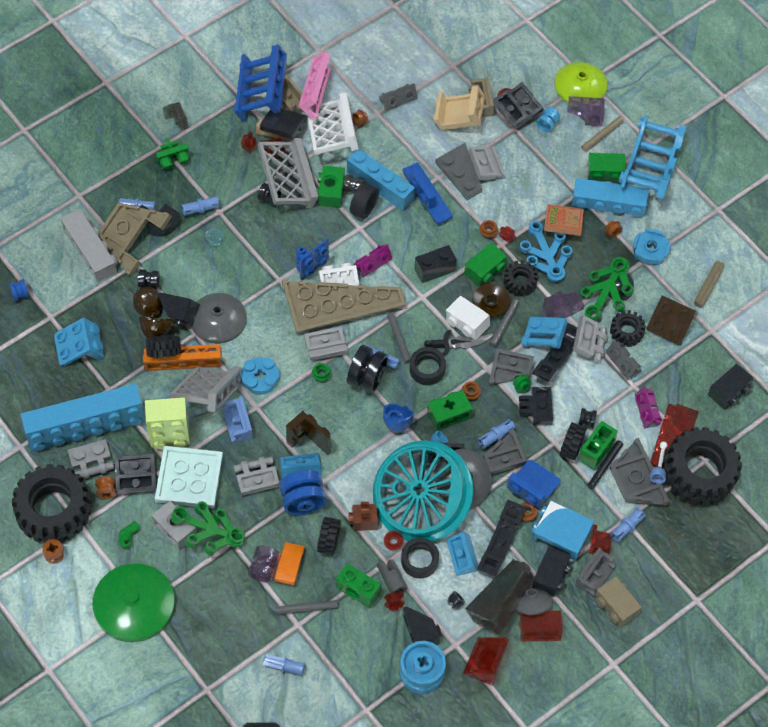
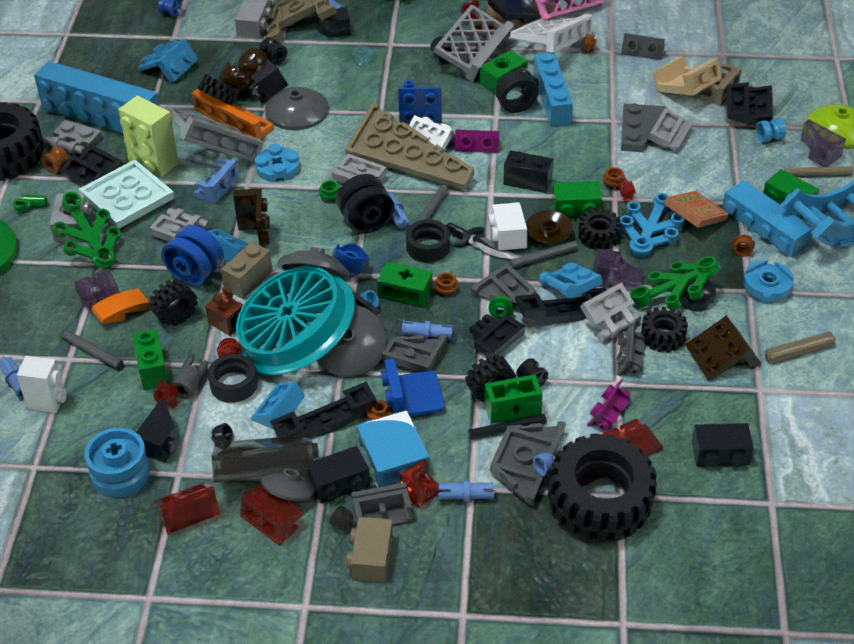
camera: 45 degrees right, 15 degrees down
medium blue pin [181,196,220,216] -> none
blue bracket [403,163,453,225] -> none
none -> white brick [16,356,67,413]
none -> dark tan brick [221,242,273,299]
none -> dark grey dish [277,247,350,282]
none -> clear smoke hinge [329,506,354,530]

